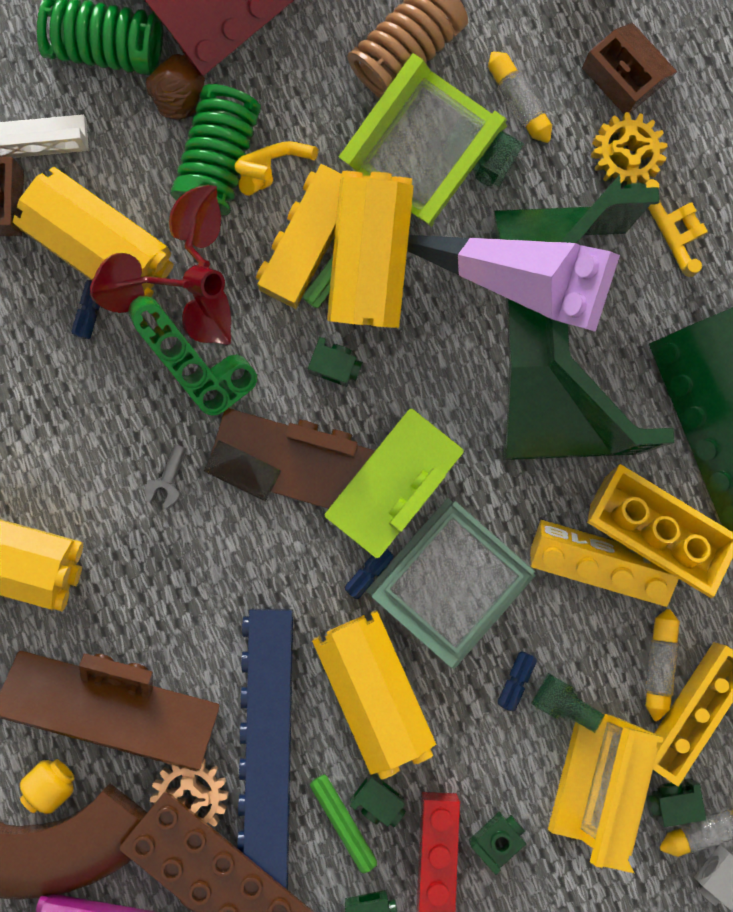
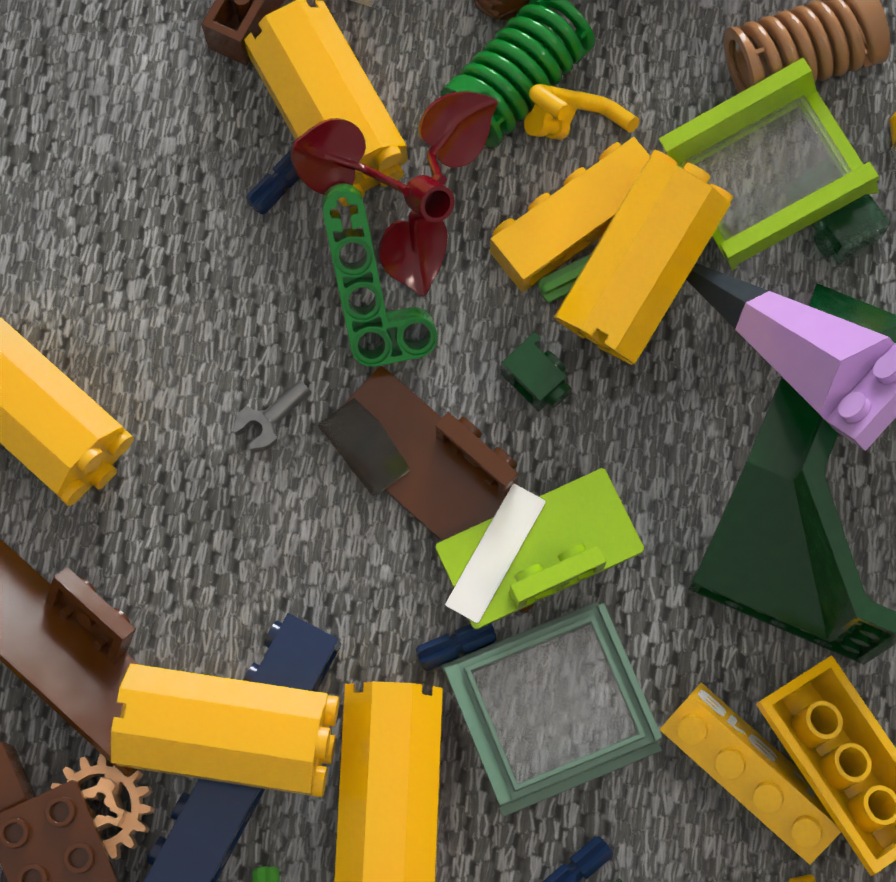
camera: 35 degrees right, 10 degrees down
none -> yellow brick [111,663,339,797]
none -> white sticker [445,484,546,623]

